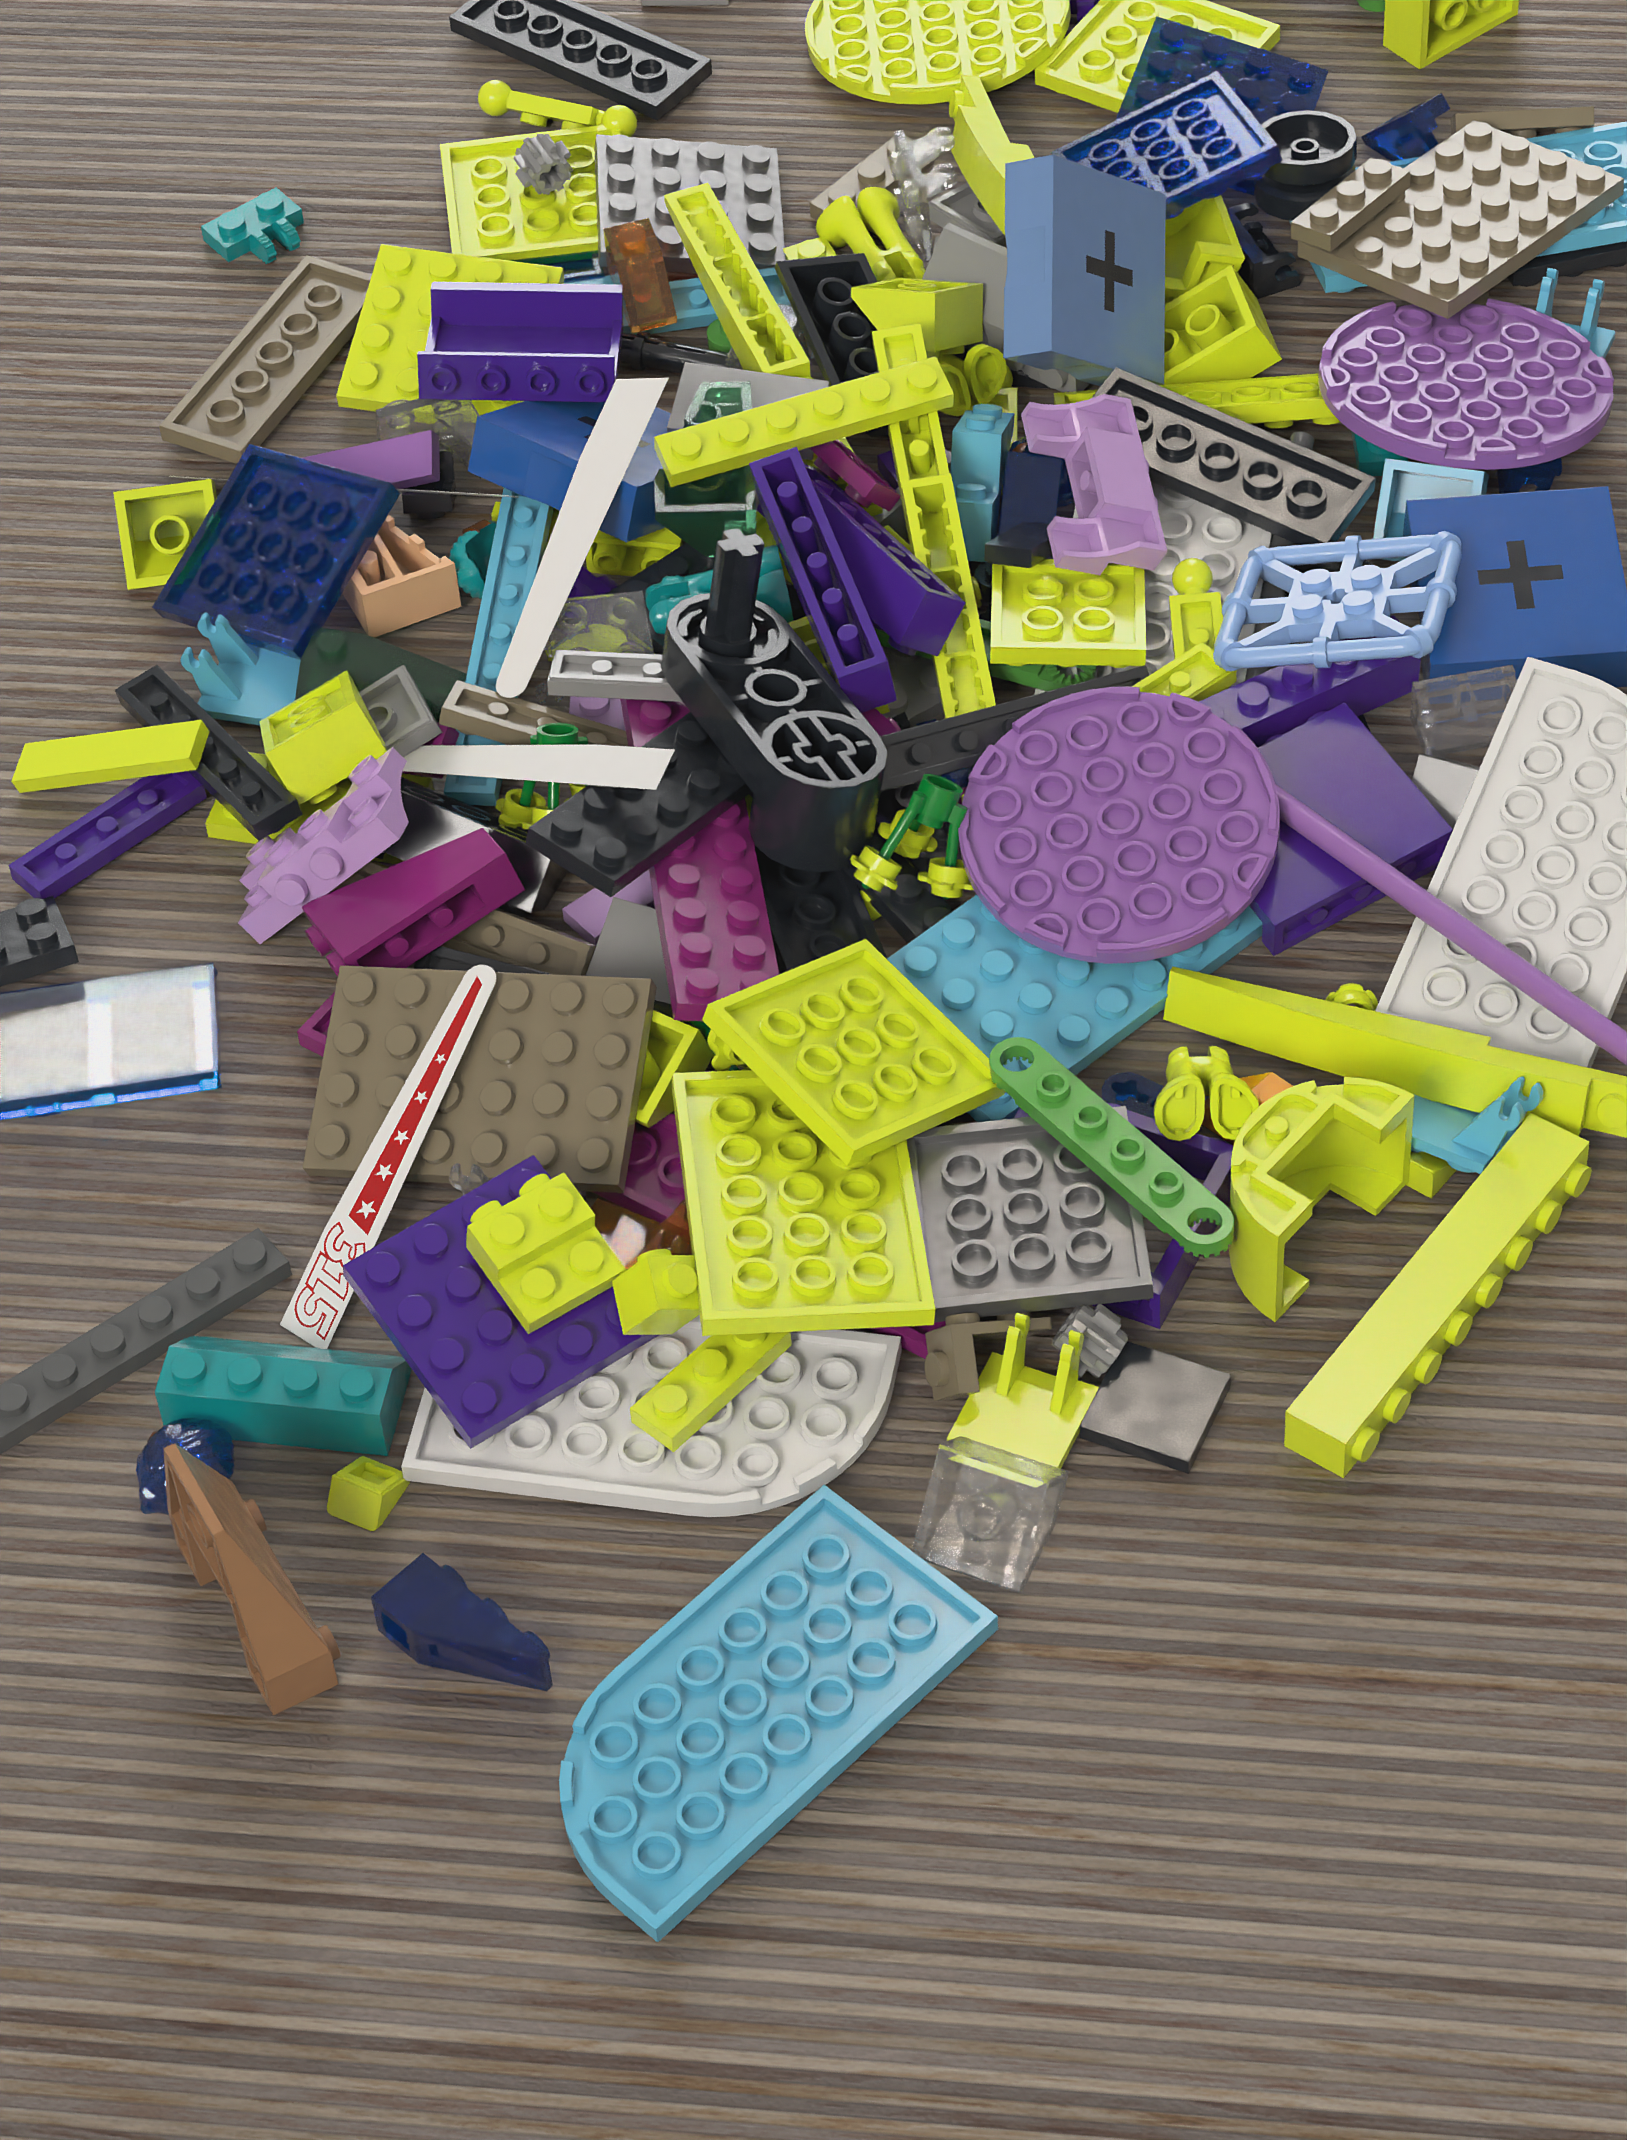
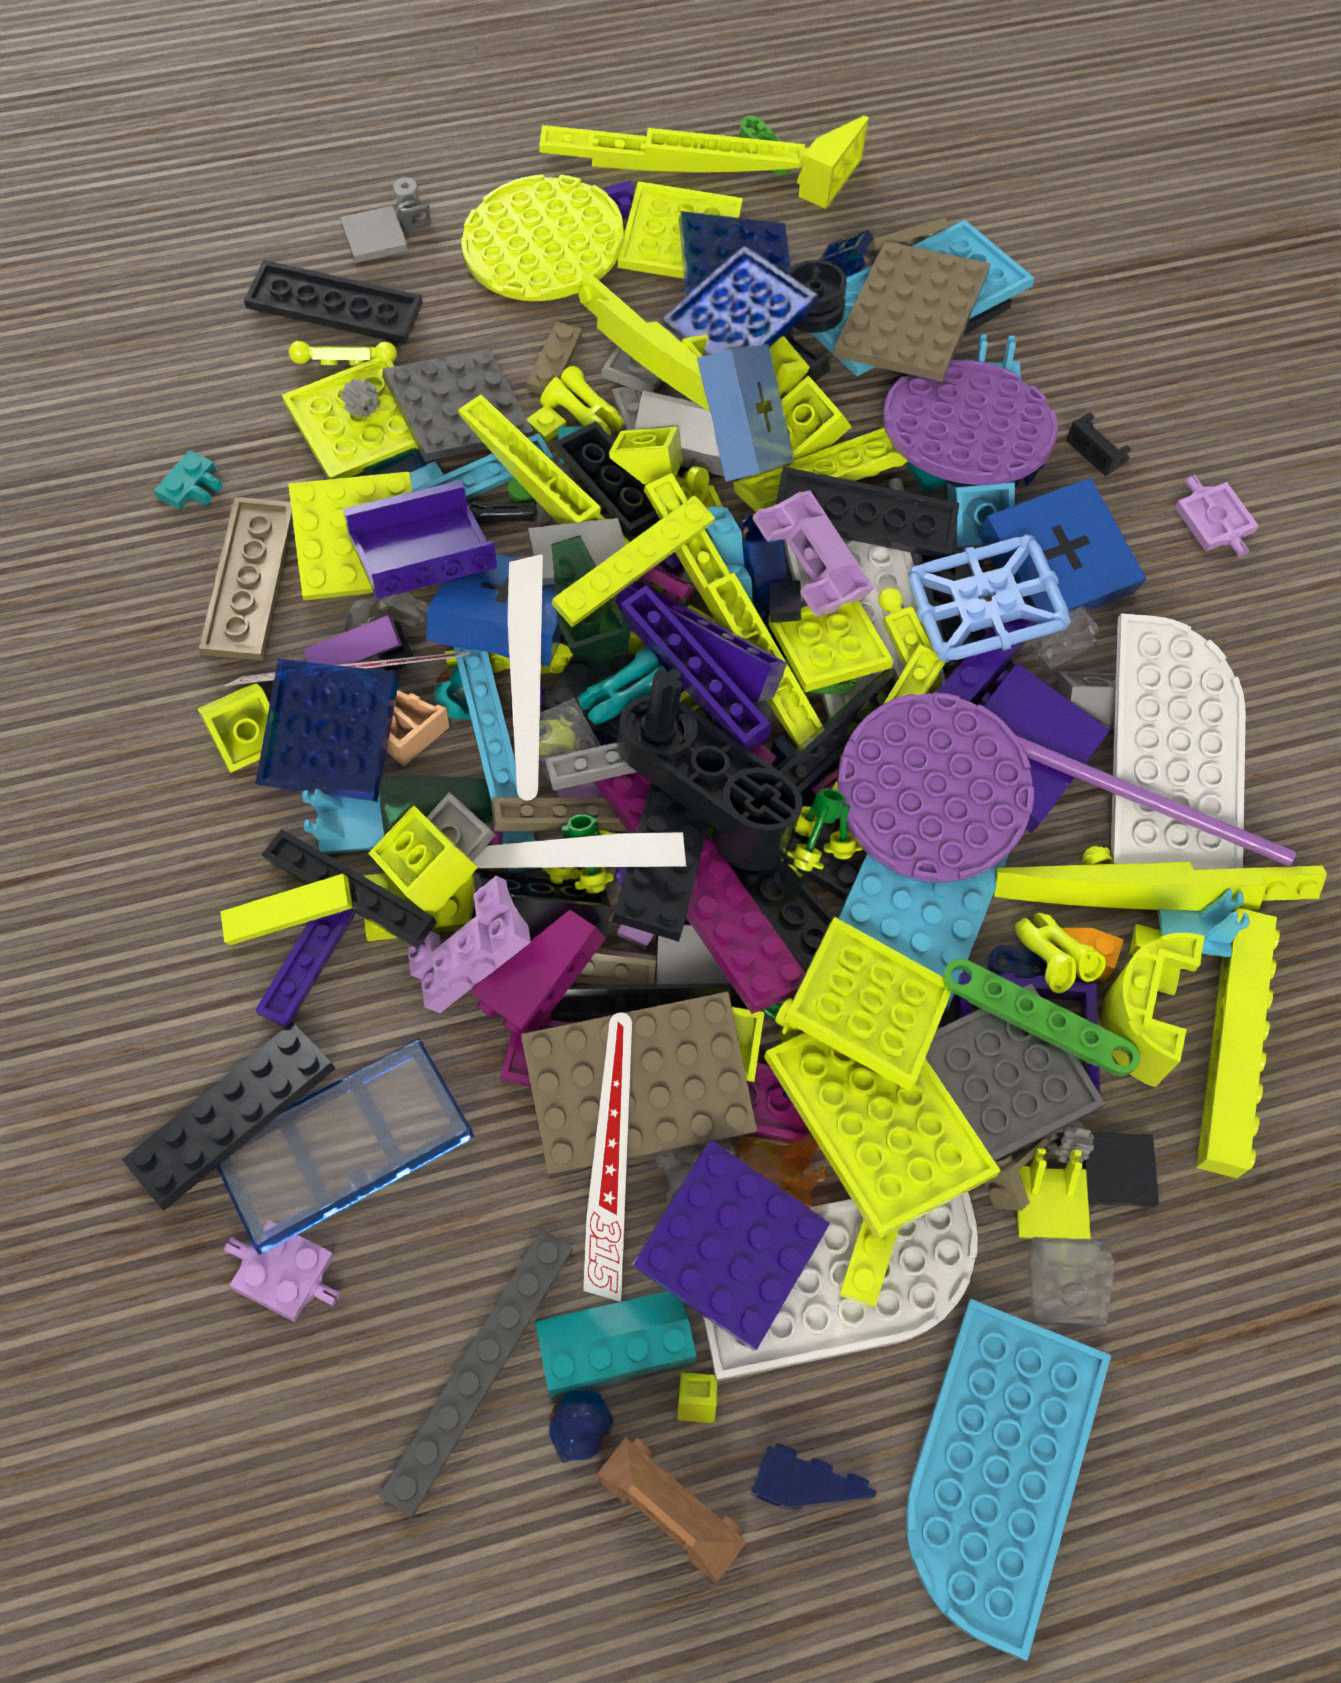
camera: 30 degrees left, 15 degrees up
neon yellow plate [466,1172,626,1334] -> none
clear orange slope [603,218,677,334] -> none
neon yellow brick [612,1249,700,1335] -> none
clear plate [888,127,958,261] -> none
dark tan plate [1291,158,1411,252] -> none

